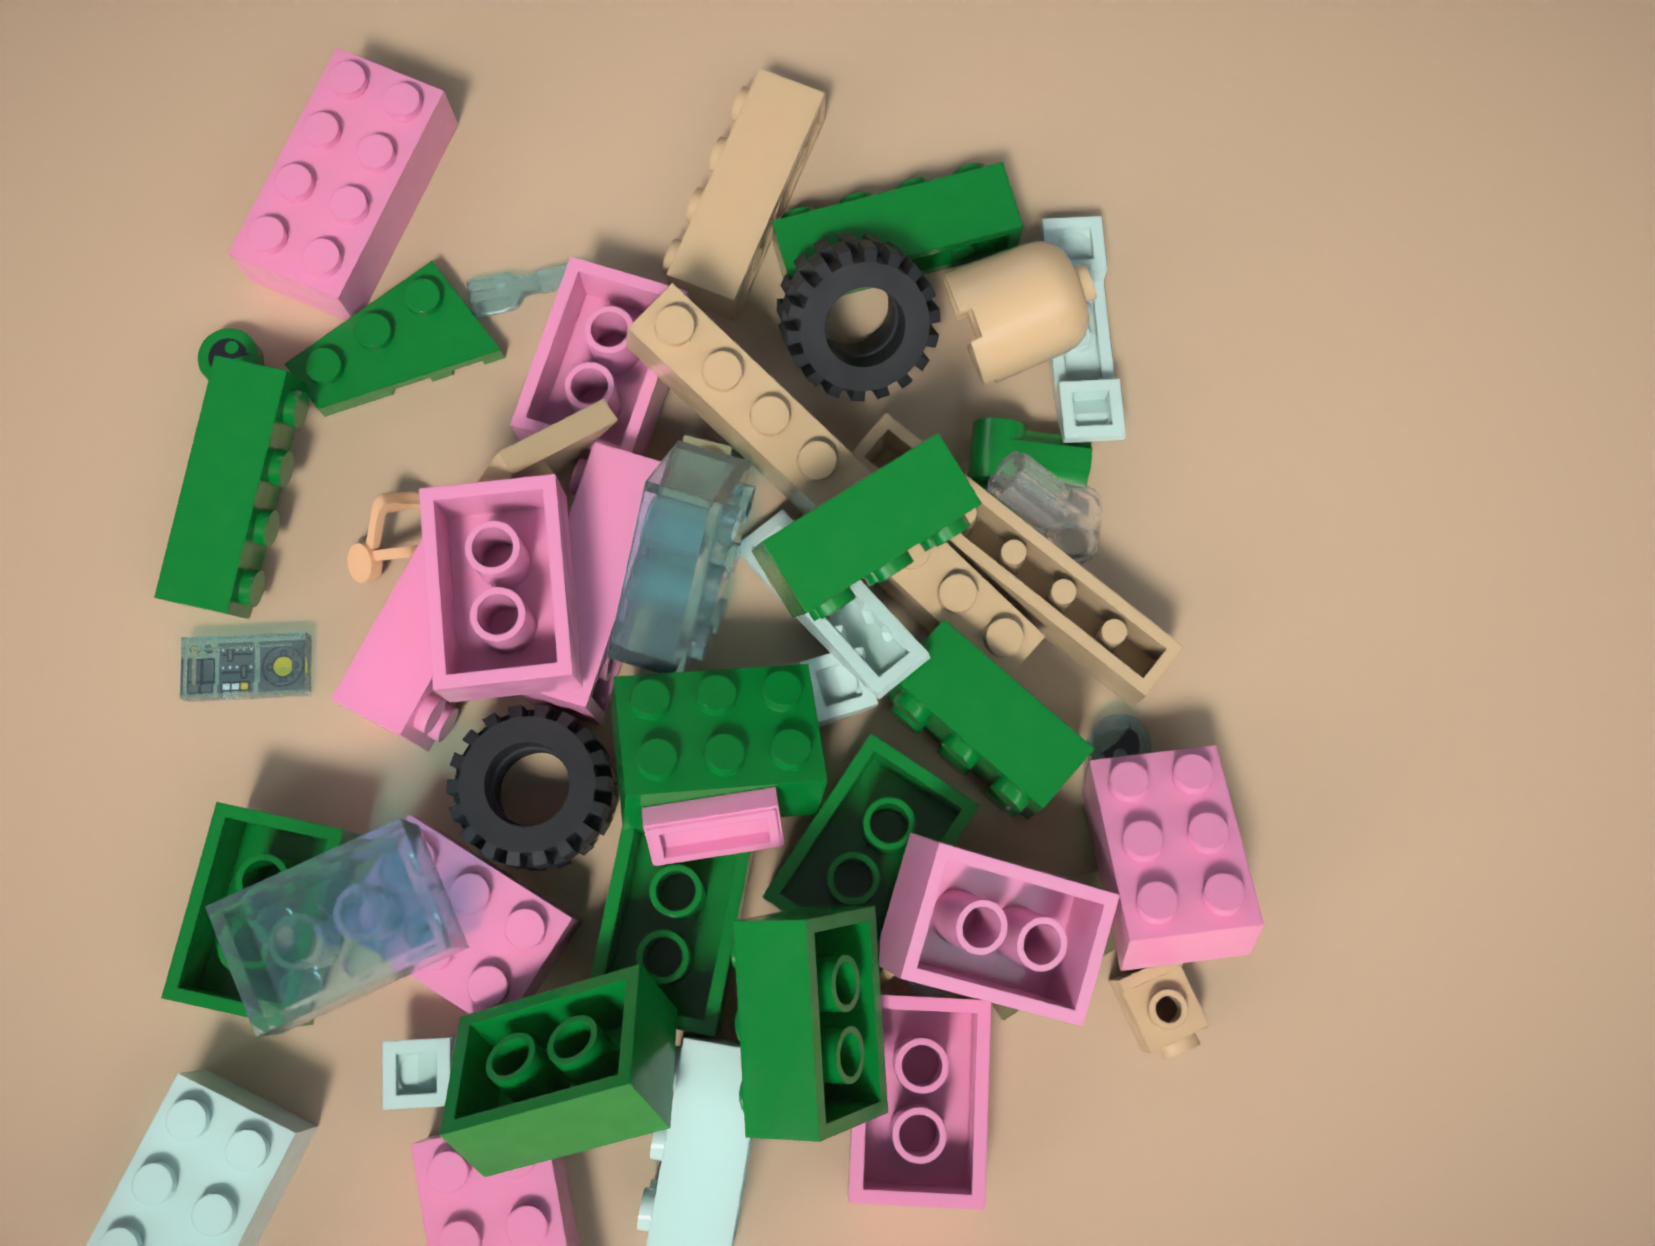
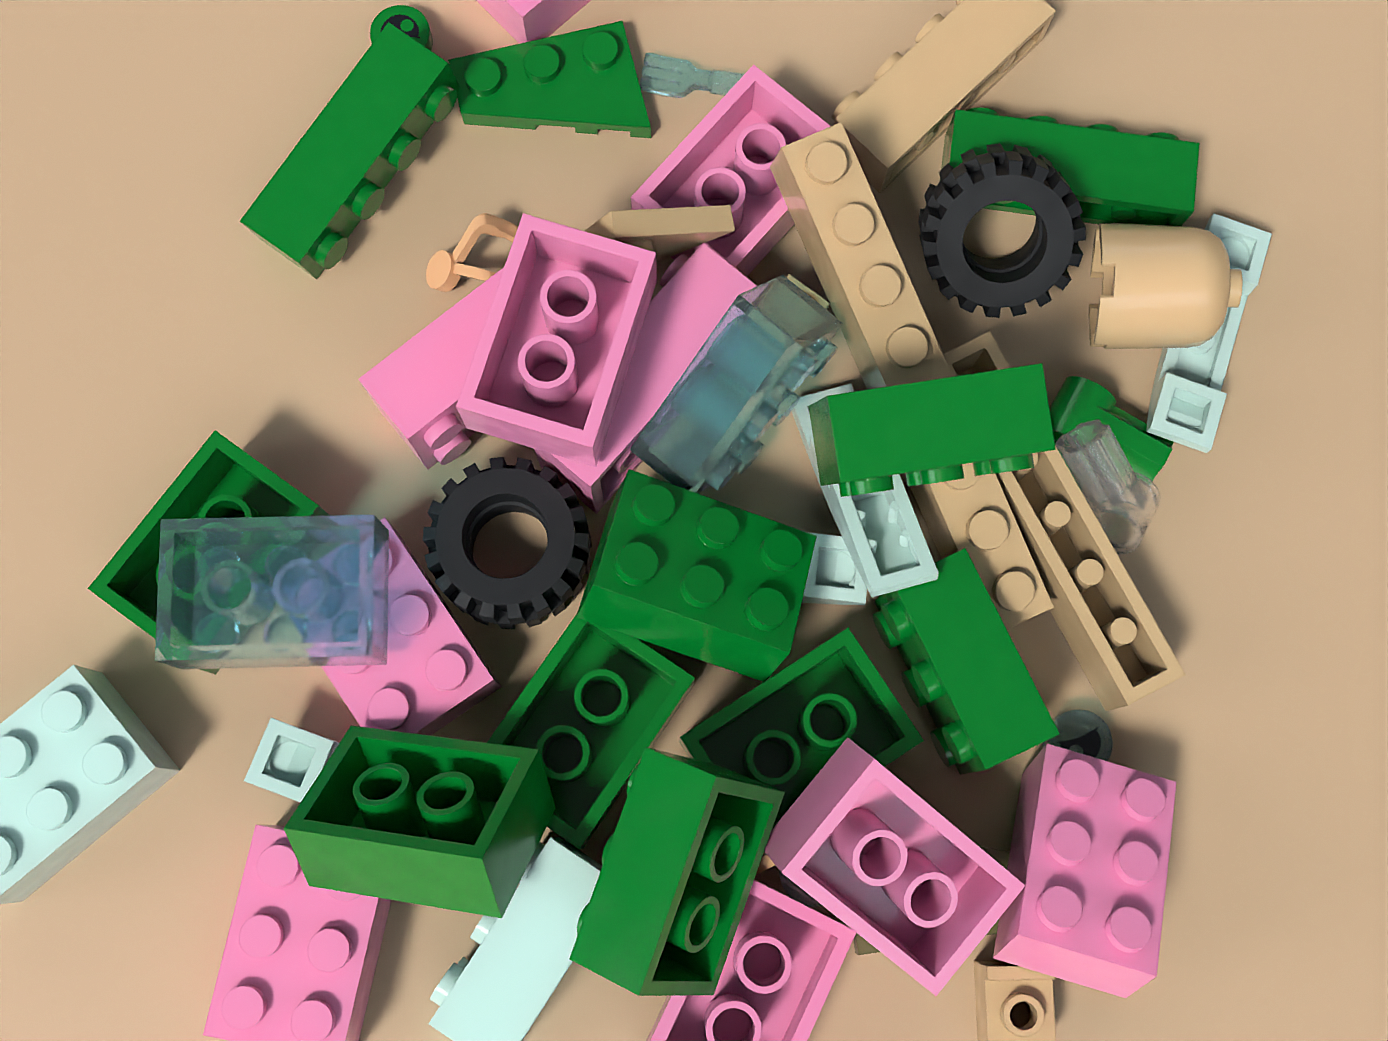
camera: 20 degrees right, 0 degrees up
clear light blue tile [180,632,312,702] -> none
bright pink tile [642,787,784,866] -> none

